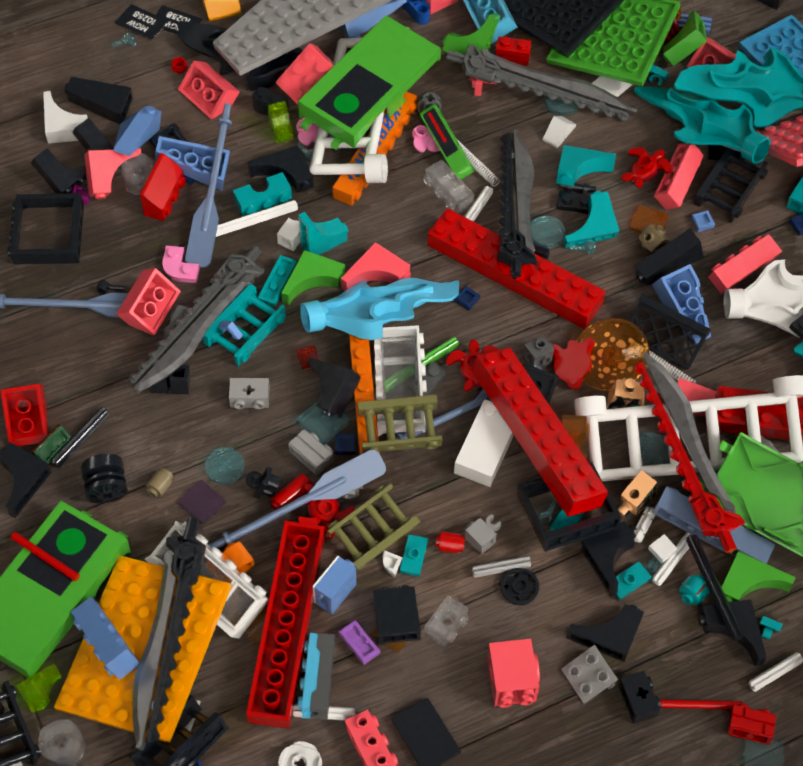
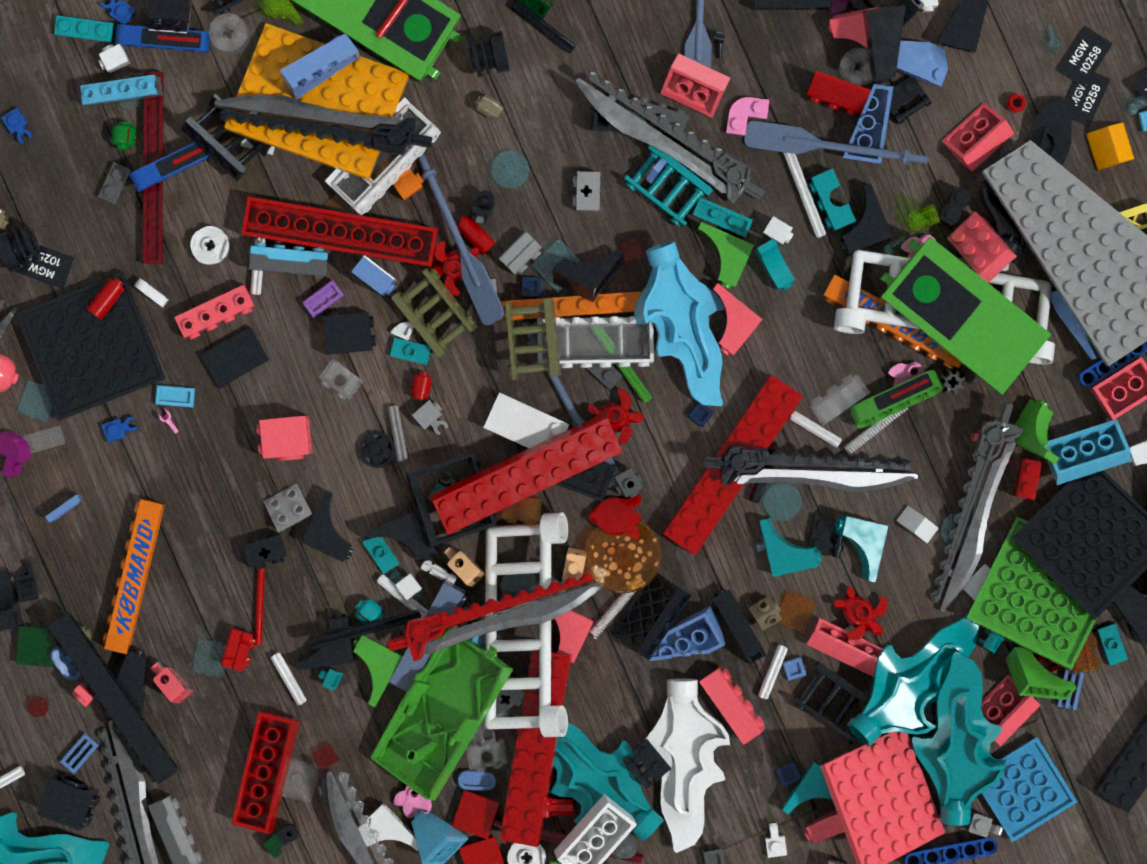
camera: 85 degrees right, 30 degrees up
clear purple piece [178,480,226,524] -> none
none -> white axle [758,645,788,700]
none -> black slope [863,5,906,84]

